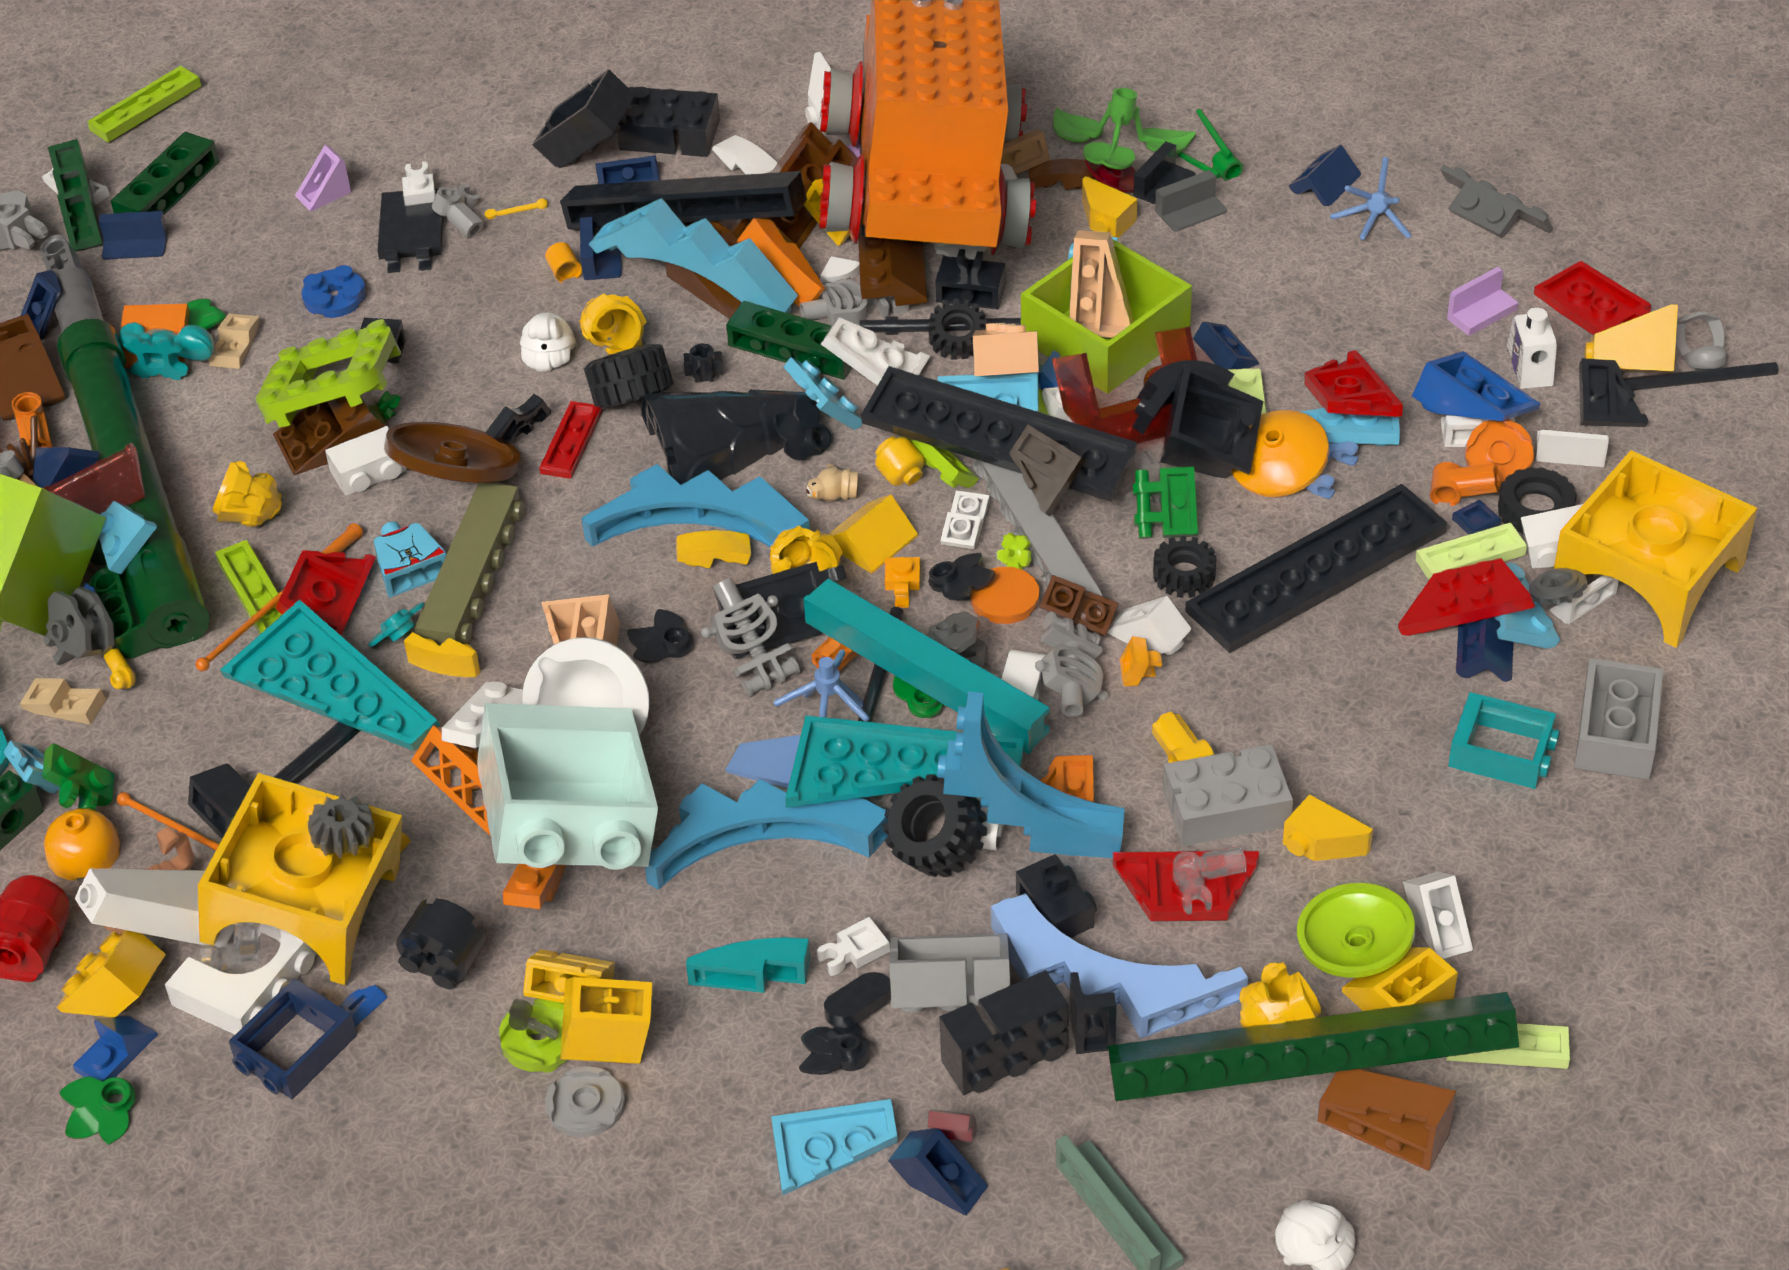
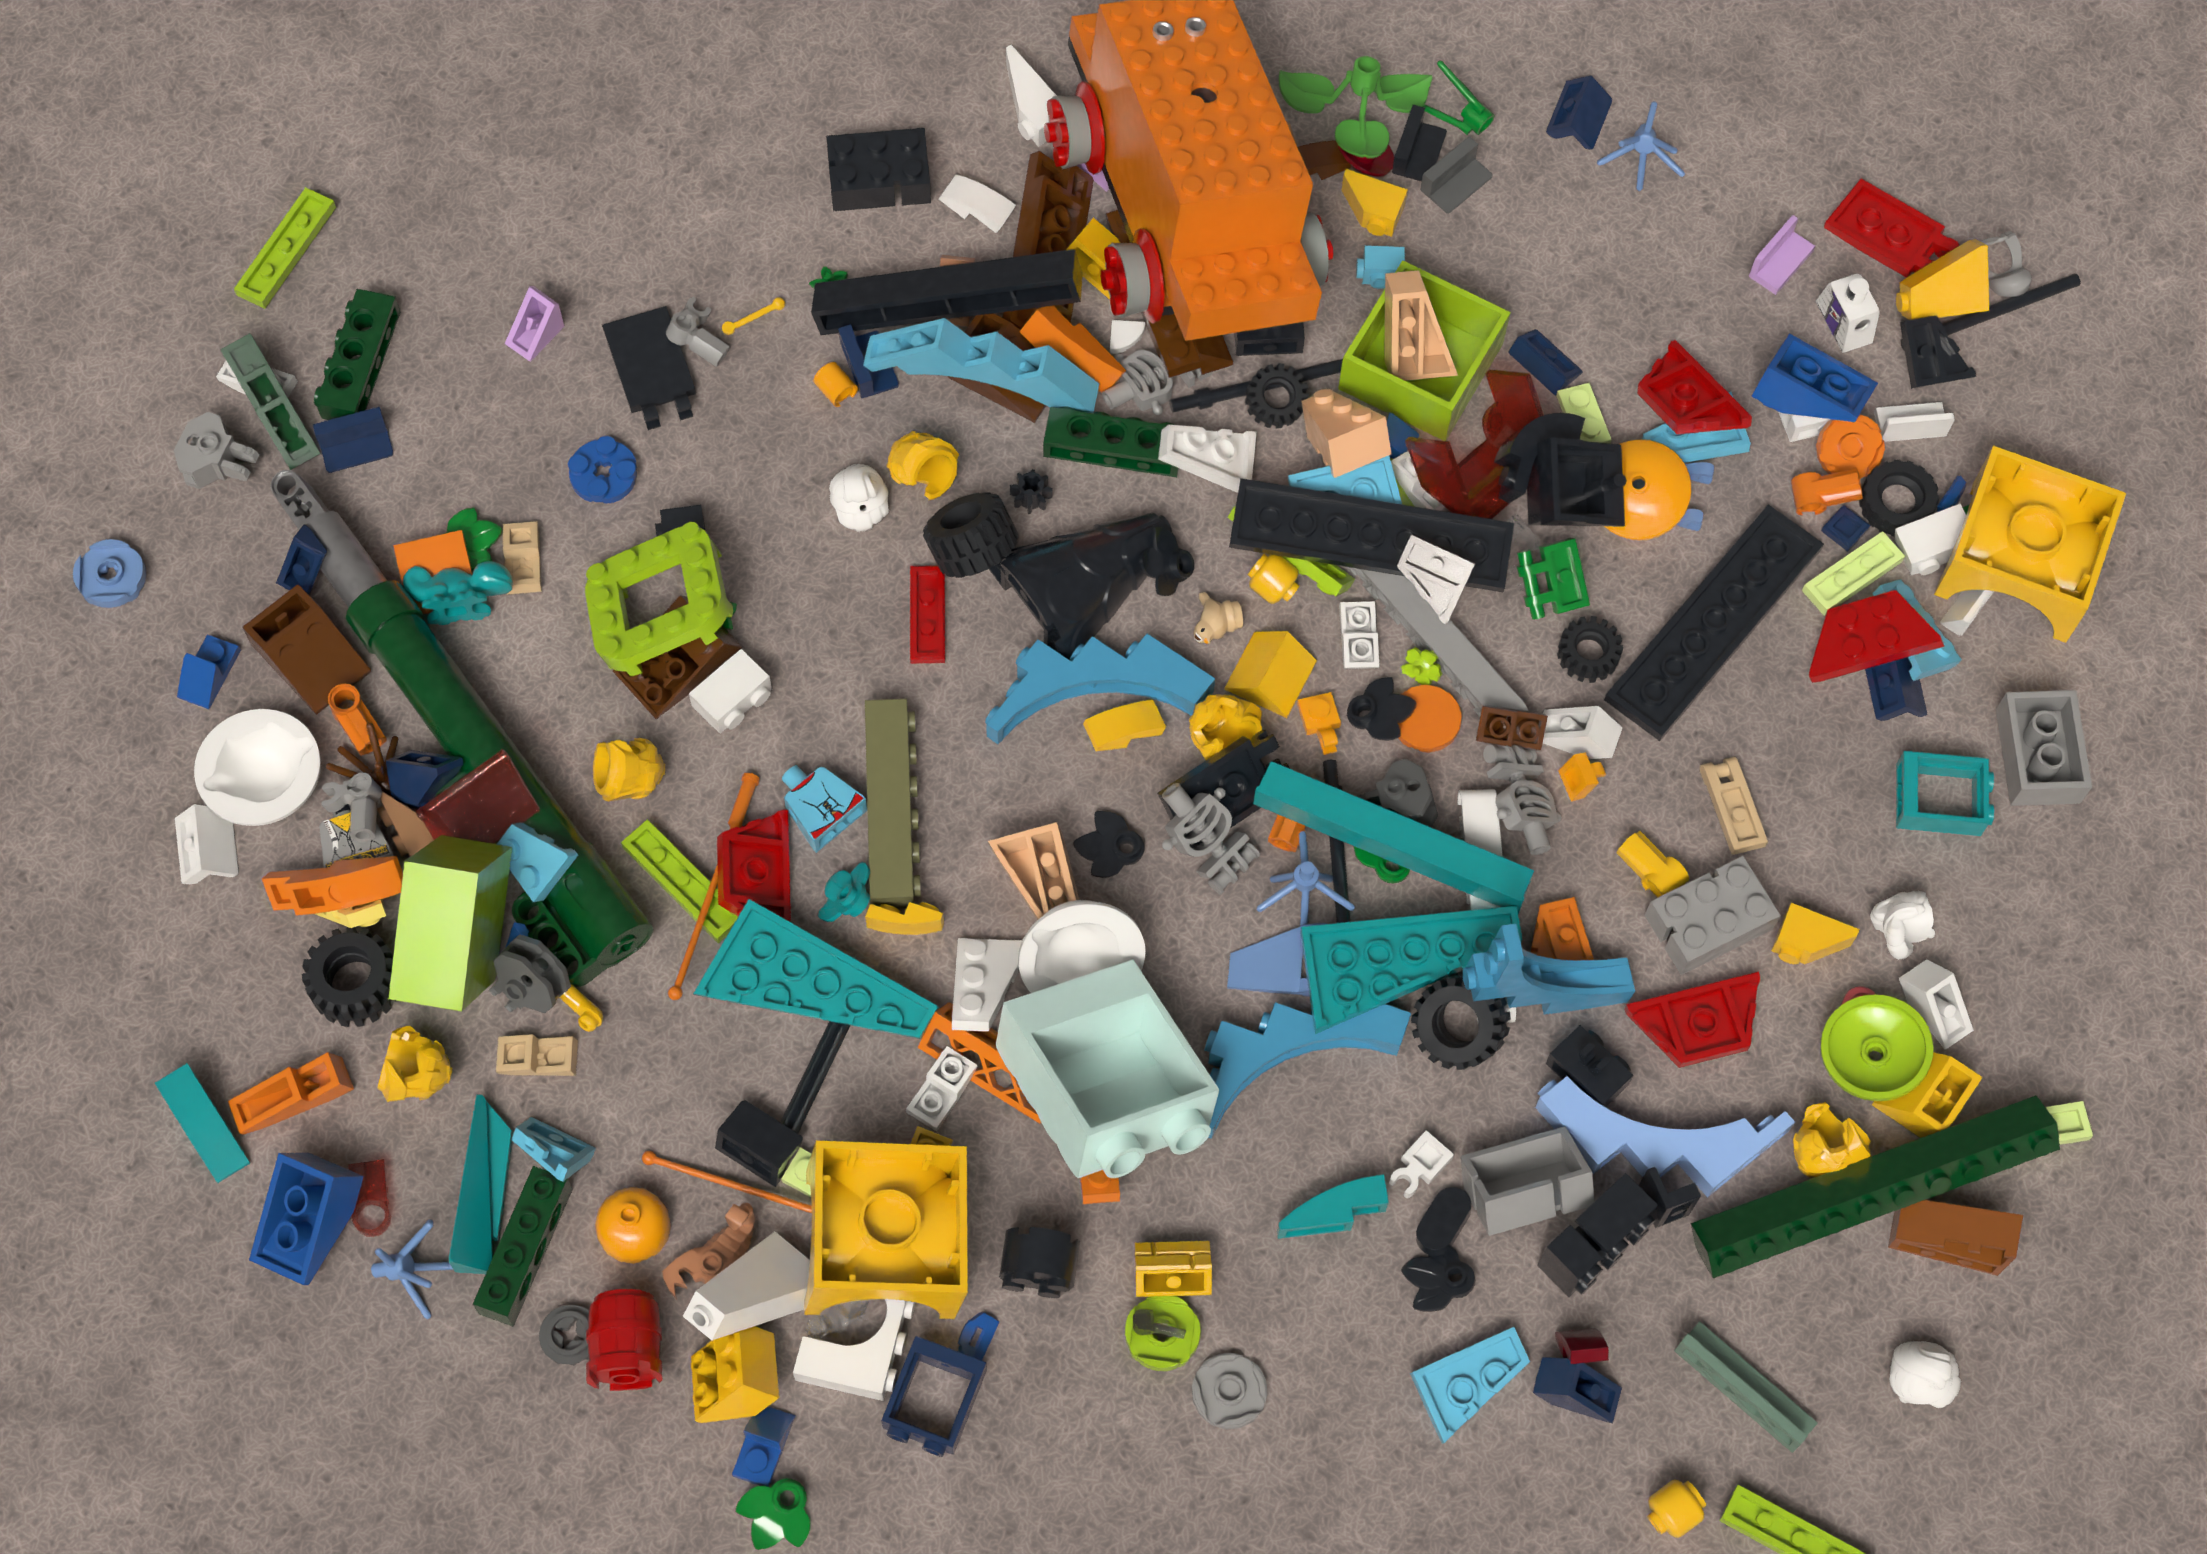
camera: 20 degrees left, 20 degrees up
green hinge [42,743,115,810] -> none
dark grey gear [308,793,375,859] -> none
reddish brown dish [384,422,520,483] -> none
white plate [402,161,435,206] -> none
black tile [485,394,551,444] -> none
black piece [532,69,635,168] -> none
yellow slope [560,977,652,1064] -> none
dark blue slope [595,155,660,184] -> none
medium azure wing [783,357,862,430] -> none
clear bar [1173,845,1246,915] -> none
dark grey bracket [1440,165,1553,238] -> none
dark grey gear [1529,568,1588,606] -> none
none -> white slope [906,1046,977,1131]
none -> tan plate [1700,756,1768,855]
none -> white hair [1870,891,1935,960]

